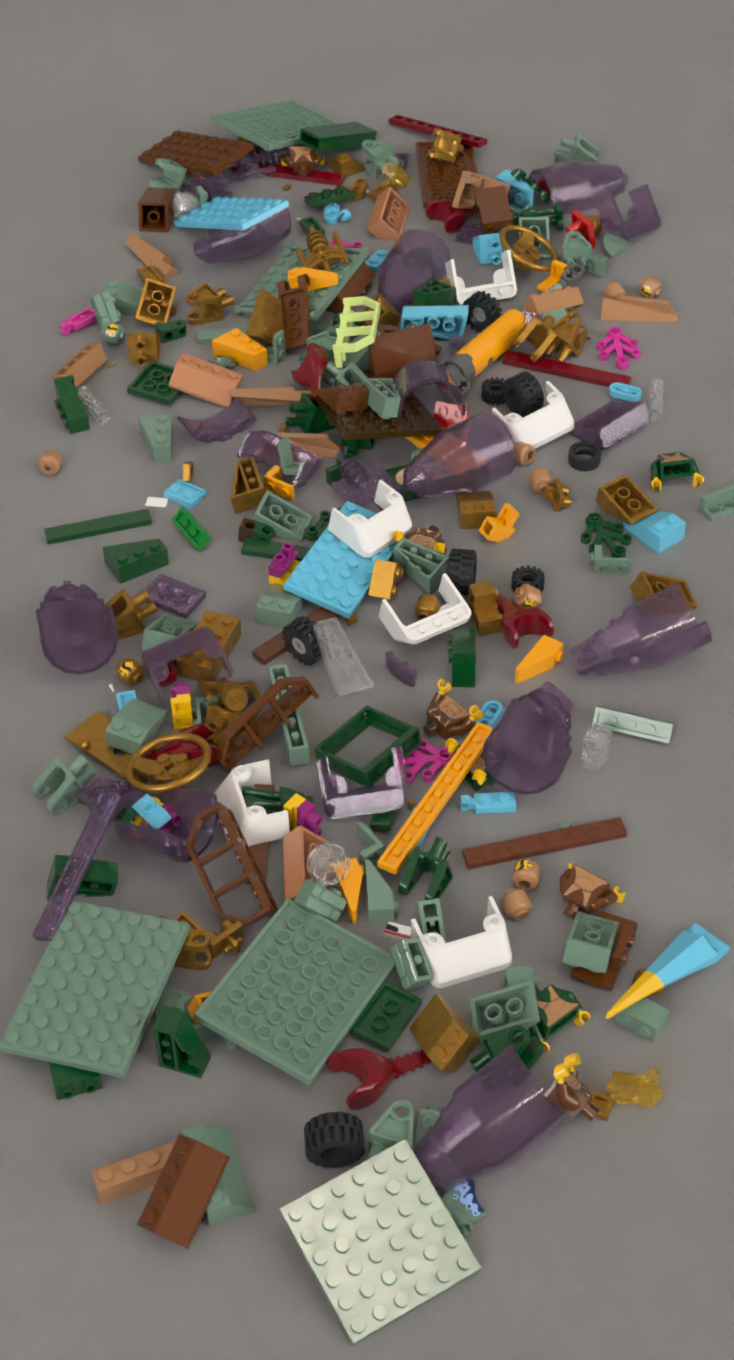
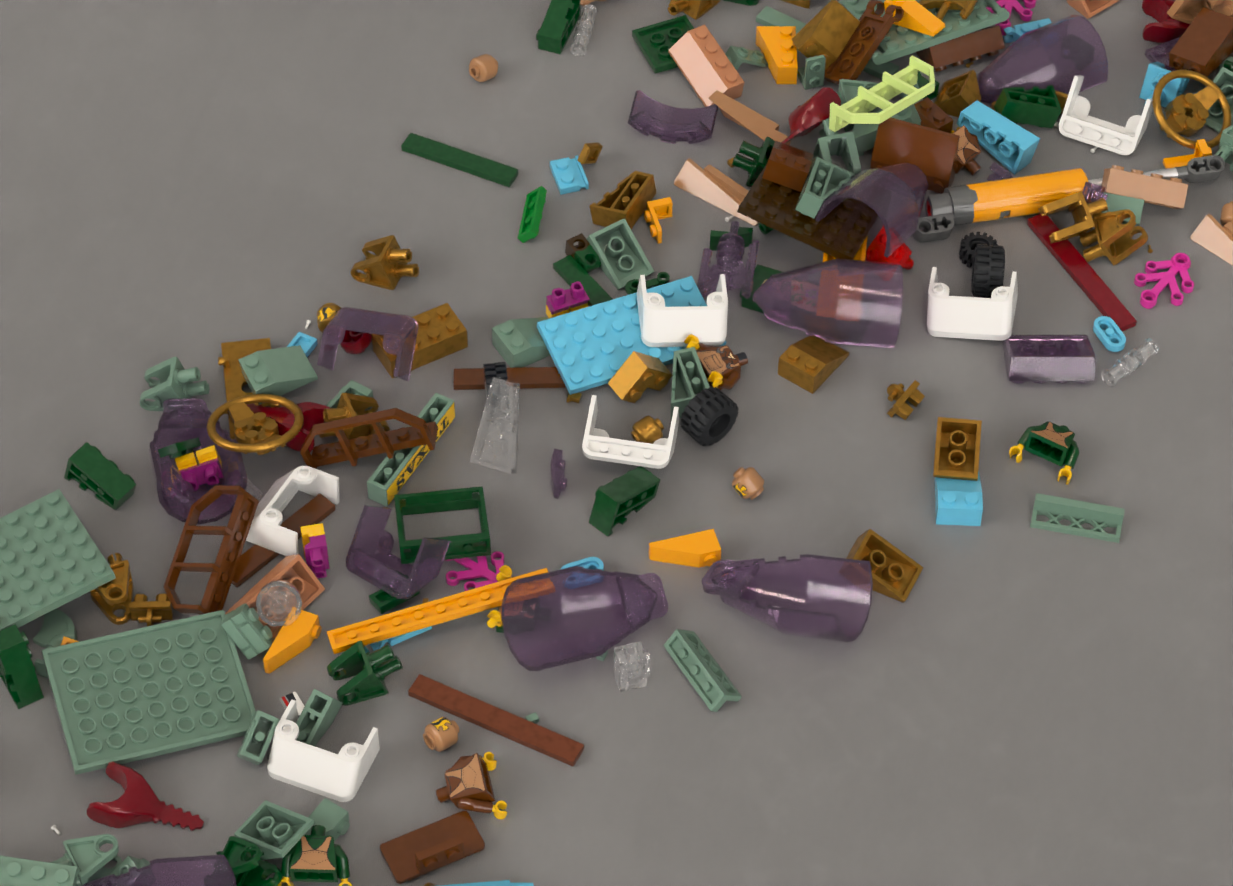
camera: 40 degrees right, 5 degrees up
clear purple plate [32,792,122,942] -> none
clear purple windscreen [36,581,118,675] -> none
dark green wedge [103,538,169,584] -> none
medium azure plate [132,794,171,831] -> none
sand green wedge [138,414,173,463] -> none
sand green slope [141,614,198,660] -> none
white sticker [145,497,168,507] -> none
clear purple plate [146,573,206,618] -> none
yellow hips [170,682,193,730] -> none
pearl gold bar [198,677,262,711] -> none
clear purple windscreen [237,430,322,487] -> none
dark green piece [242,786,313,812] -> none
sand green bracket [277,436,309,477] -> none
black tyre [304,1112,365,1168] -> none
dark green plate [349,980,422,1053] -> none
sand green bracket [356,821,385,870] -> none
sand green slope [365,860,398,923] -> none
pearl gold slope [410,993,481,1073] -> none
torso [423,679,483,739] -> none
medium azure plate [460,791,517,814] -> none
black wheel [463,291,502,332] -> none
pearl gold brick [469,581,503,636] -> none
light orange brick [478,503,520,542] -> none
dark red animal [496,594,554,649] -> none
medium nougat head [501,887,532,921] -> none
medium nougat head [510,441,535,465] -> none
black tyre [511,565,545,593] -> none
medium nougat head [528,468,553,494] -> none
sand green slope [562,911,619,973] -> none
black tyre [568,441,601,472] -> none
dark green plant [581,512,632,558] -> none
sand green bracket [590,545,631,574] -> none

